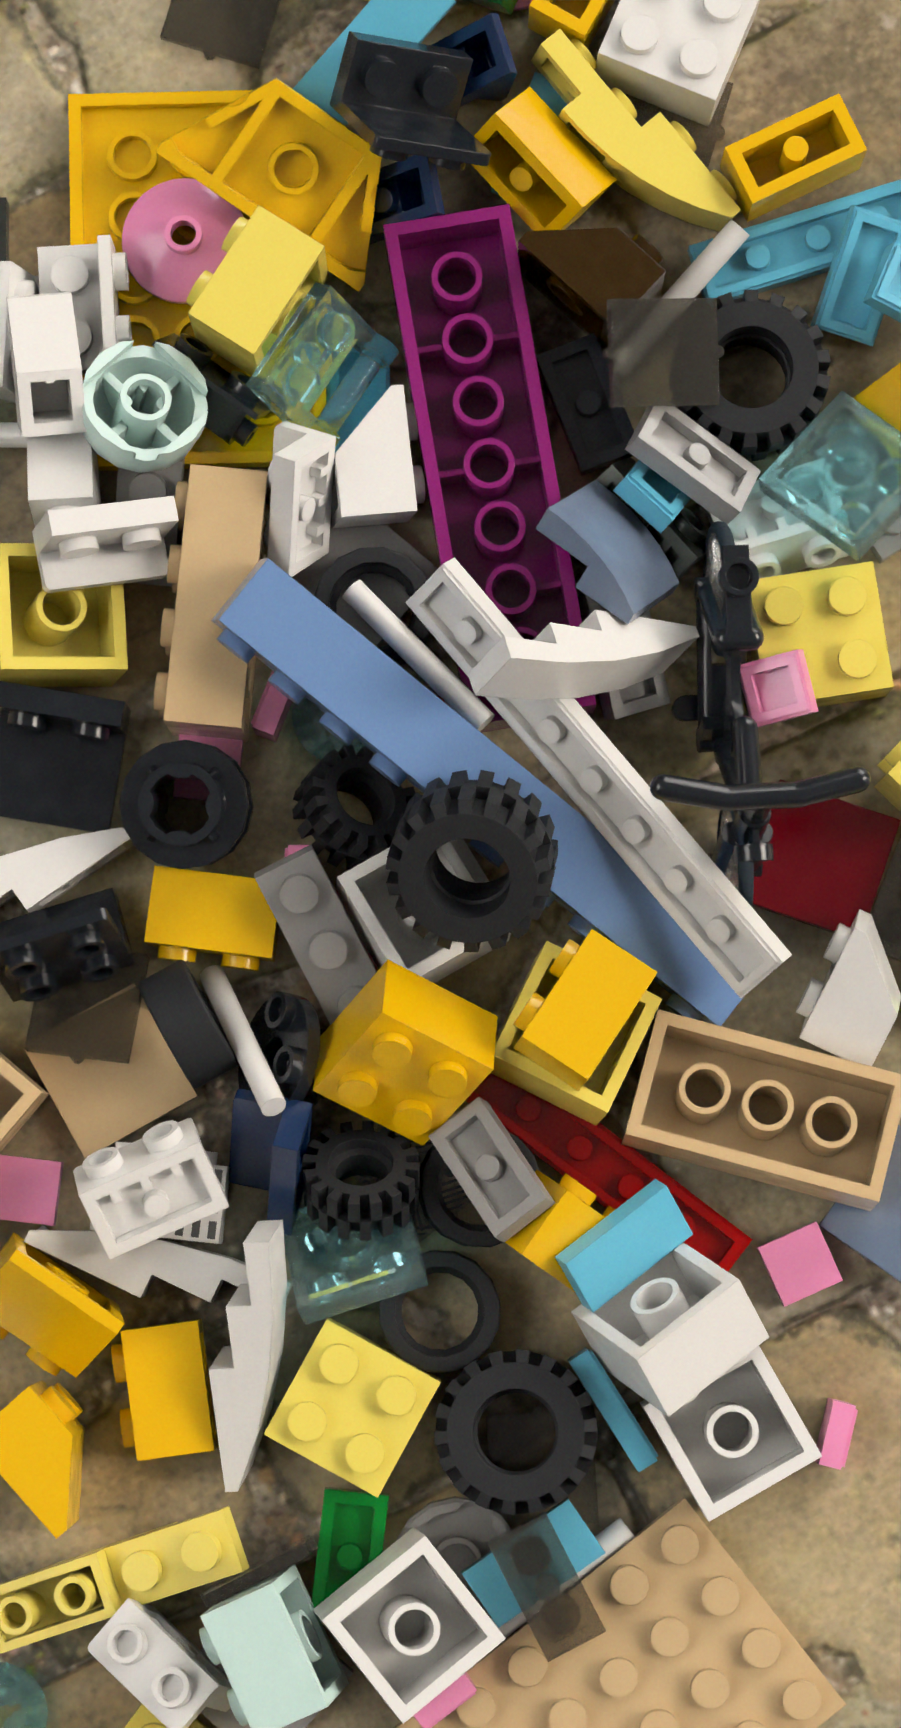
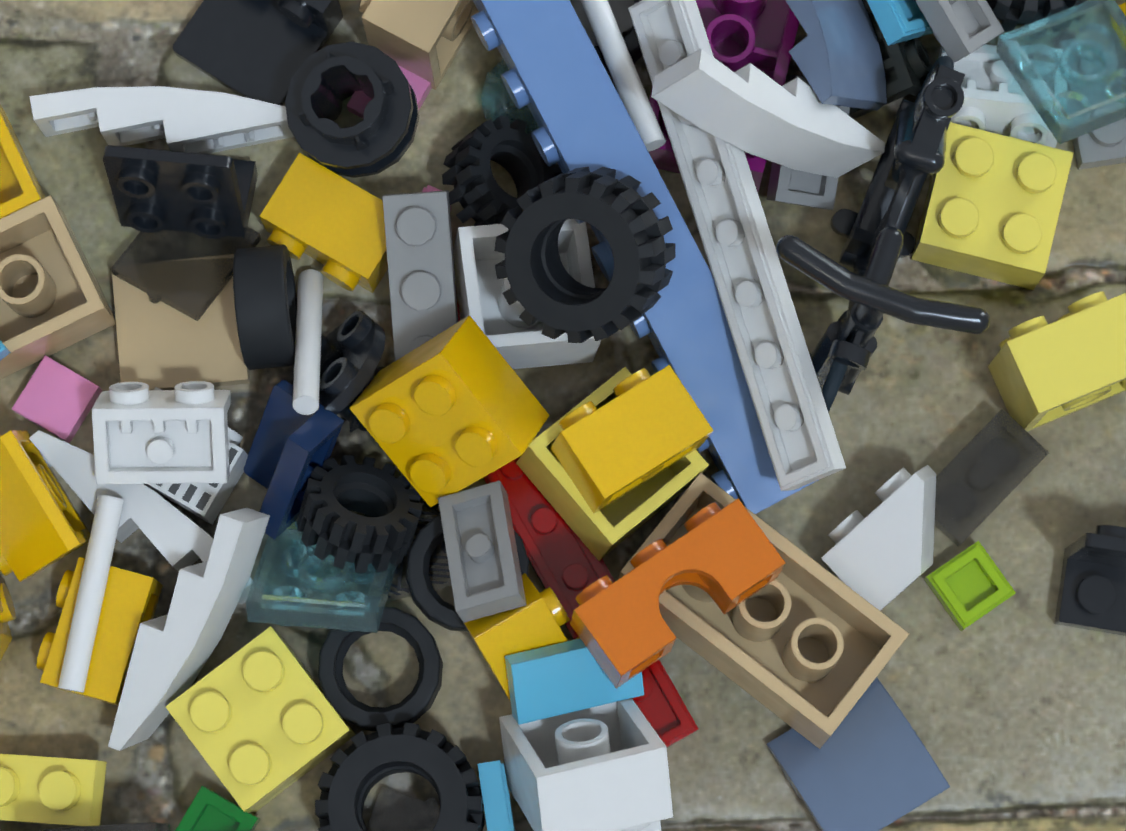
camera: 25 degrees right, 5 degrees down
bright pink tile [251,670,293,742] -> none
bright pink tile [740,649,819,728] -> none
dark red tile [753,779,901,933] -> none
bright pink tile [756,1221,843,1307] -> none
none -> white bar [58,495,124,693]
none -> orange arch [570,498,786,689]

